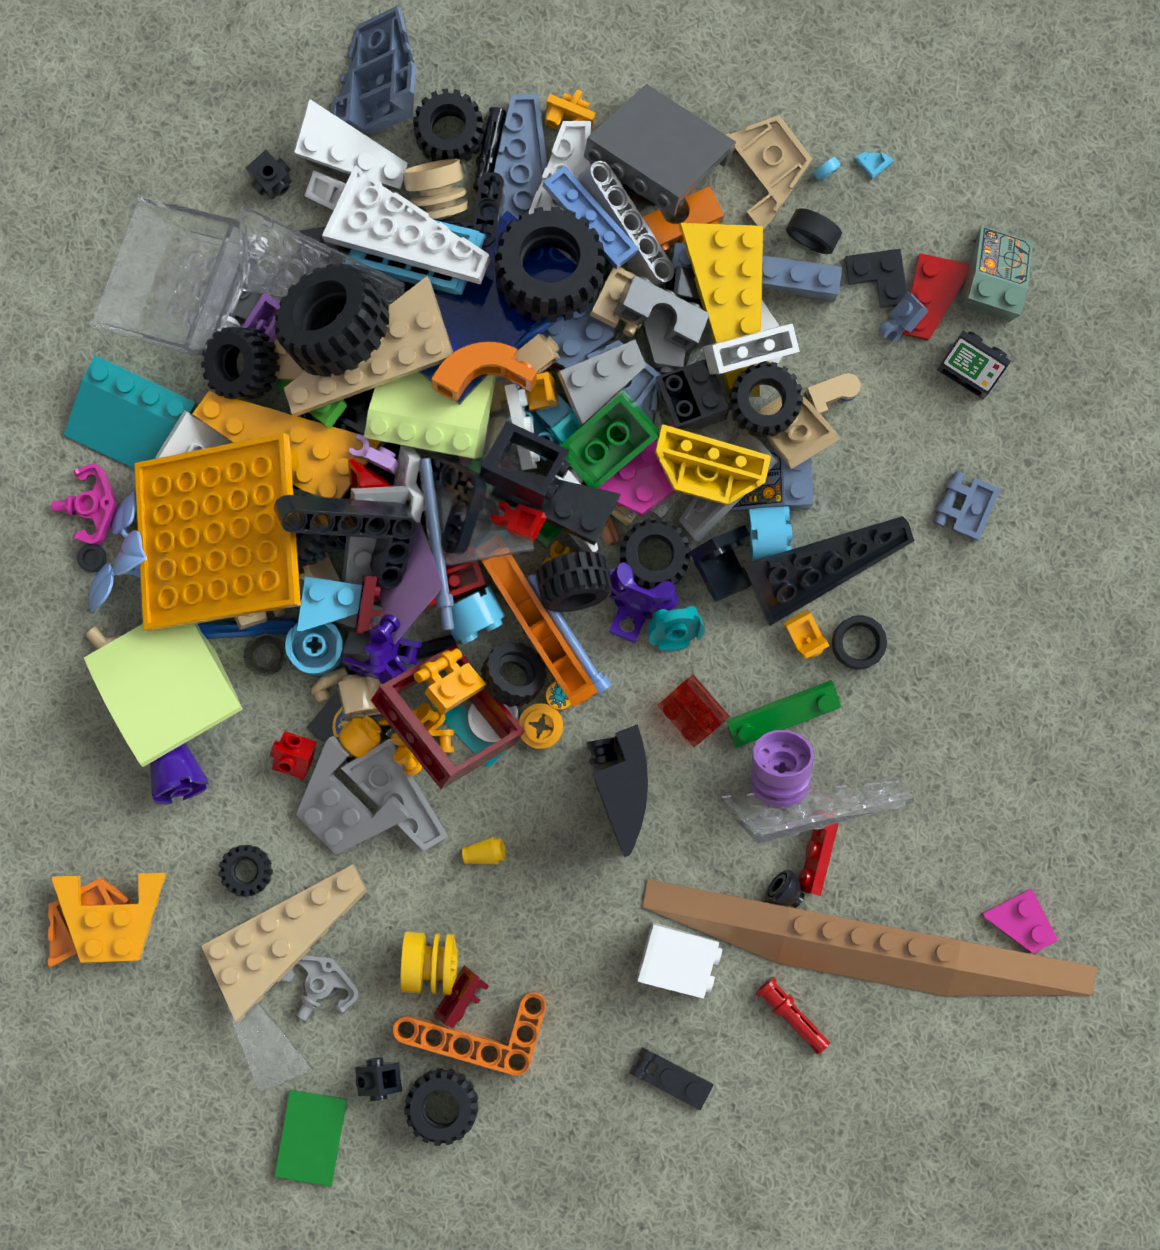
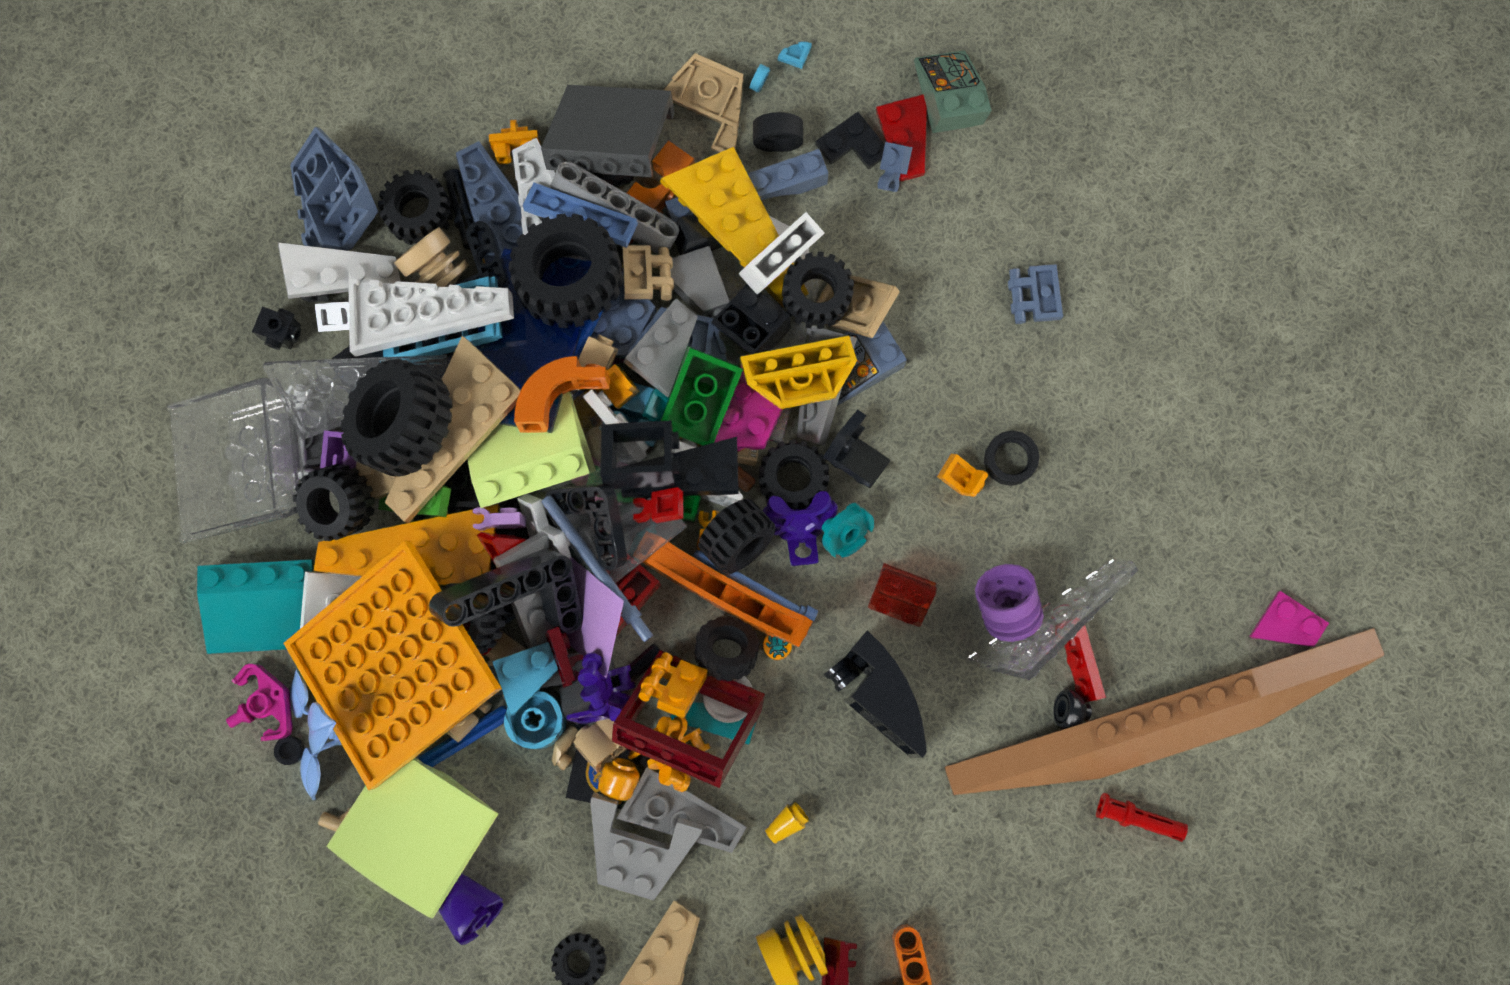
camera: 30 degrees left, 5 degrees down
clear smoke hair [243,633,287,677] -> none
red brick [270,731,317,780] -> none
medium azure brick [450,586,506,645] -> none
light orange gear [518,703,563,749] -> none
arch [614,275,710,351] -> none
black plate [629,1047,714,1111] -> none
white slope [636,922,723,999] -> none
green plate [726,680,841,748] -> none
black wing [741,516,915,626] -> none
medium azure brick [748,506,792,561] -> none
tan leg [806,373,861,415] -> none
slope [936,330,1011,400] -> none

